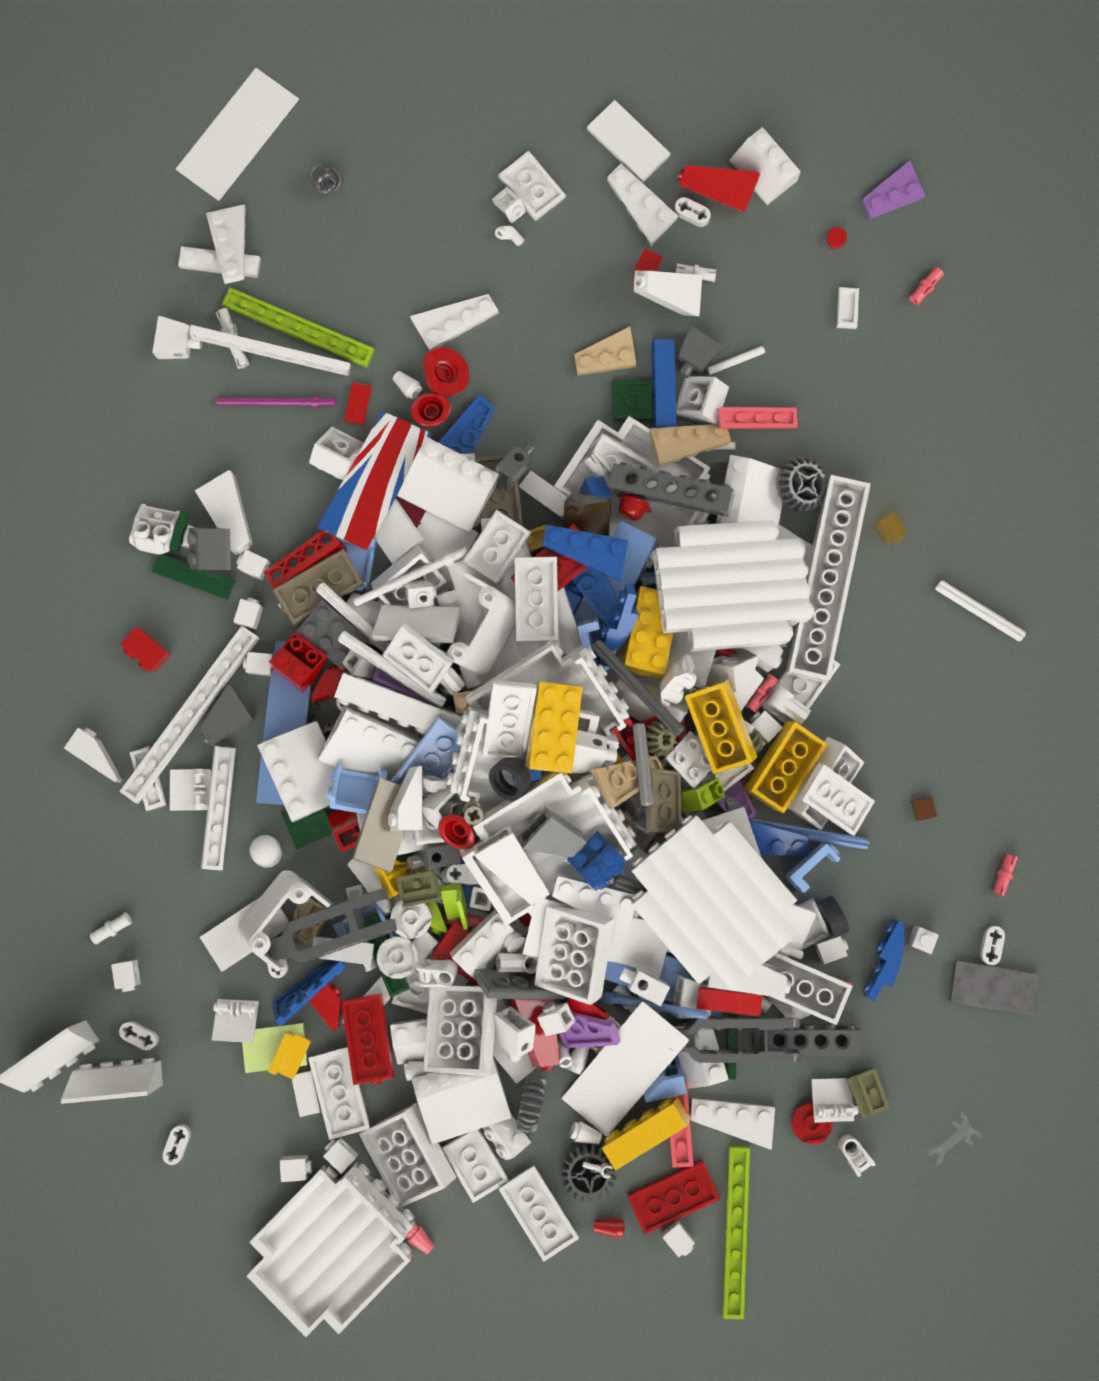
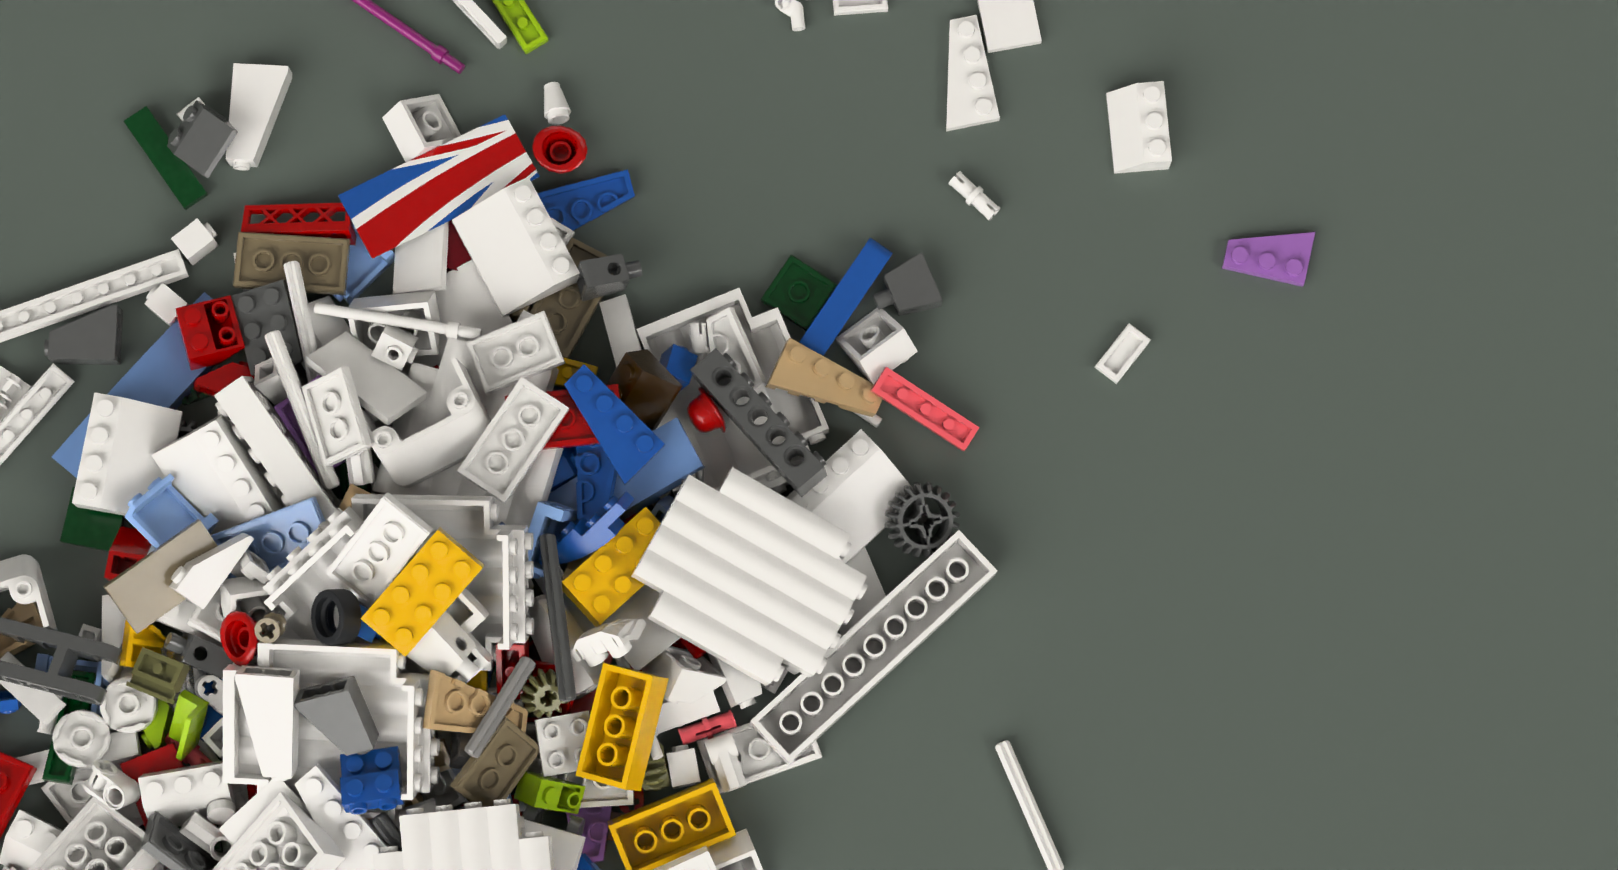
camera: 35 degrees right, 5 degrees down
red brick [120,626,171,673] -> none
white slope [129,504,180,554] -> none
dark green tile [170,511,190,554] -> none
white brick [237,550,271,581] -> none
white hair [250,835,282,868] -> none
red tile [344,382,372,426] -> none
white wing [410,294,499,351] -> none
red hat [423,347,469,396] -> none
tan wing [574,327,636,376] -> none
red brick [632,248,663,284] -> none
white slope [634,271,702,316] -> none
white beam [674,197,711,227] -> none
red slope [677,165,761,213] -> none
white bar [707,346,765,375] -> none
red tile [826,227,847,249] -> none
clear yellow brick [873,511,908,546] -> none
coral pin [909,267,944,305] -> none

